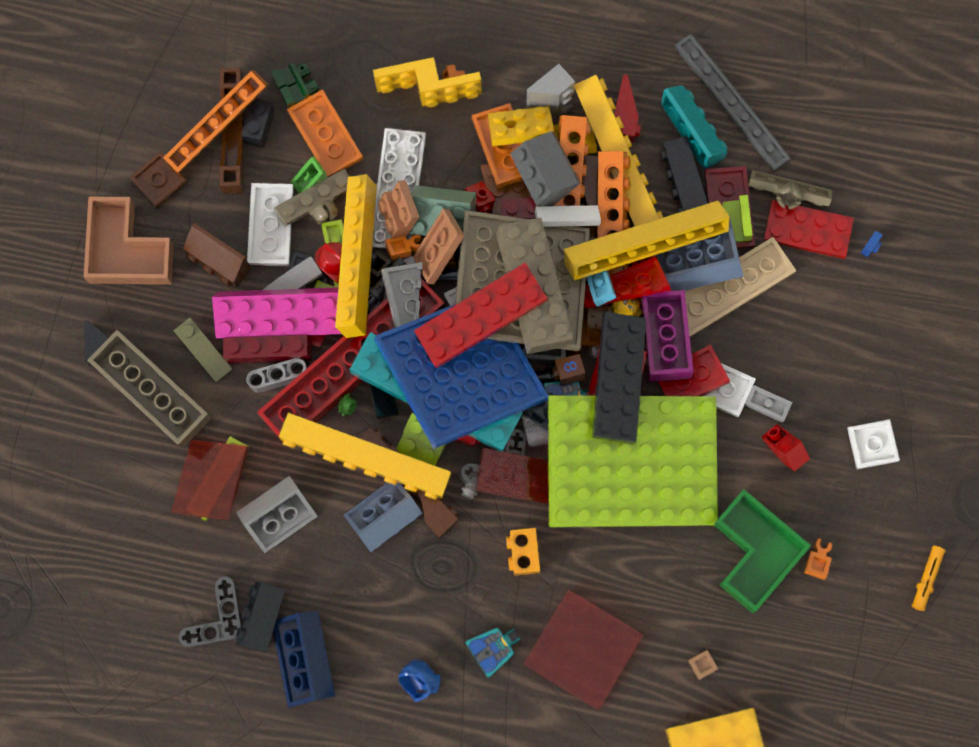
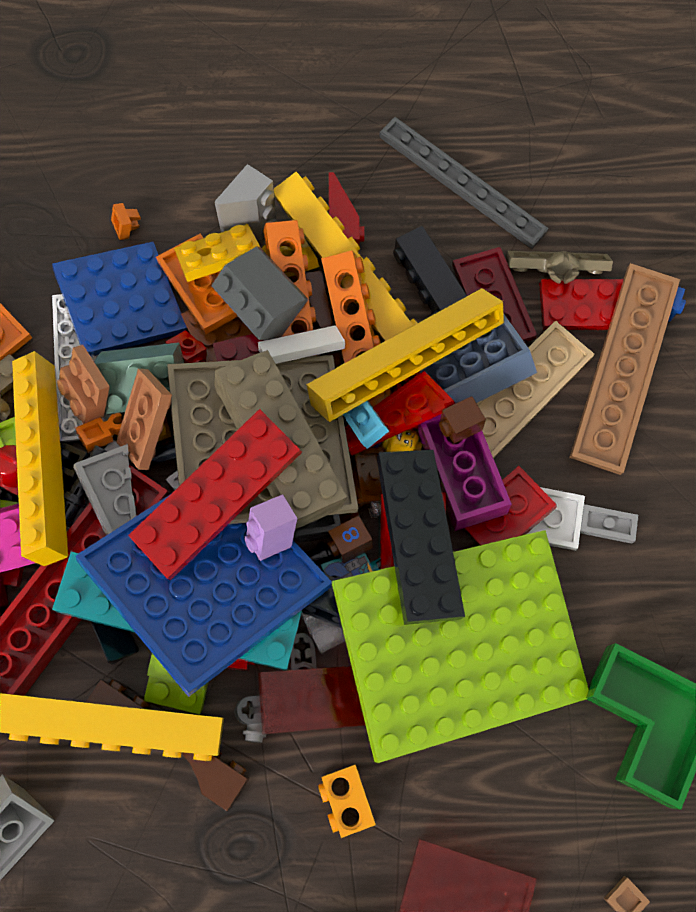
camera: 20 degrees left, 5 degrees down
bright green plate [338,394,357,416] -> none
sand blue slope [343,482,422,552] -> none
yellow bracket [373,57,482,107] -> none
teal slope [661,85,727,171] -> none
lime panel [723,195,753,242] -> none
red slope [761,424,810,472] -> none
none -> blue plate [52,242,187,357]
none -> lavender brick [245,494,297,561]
none -> reddish brown brick [439,396,486,444]
none -> medium nougat plate [569,263,680,475]

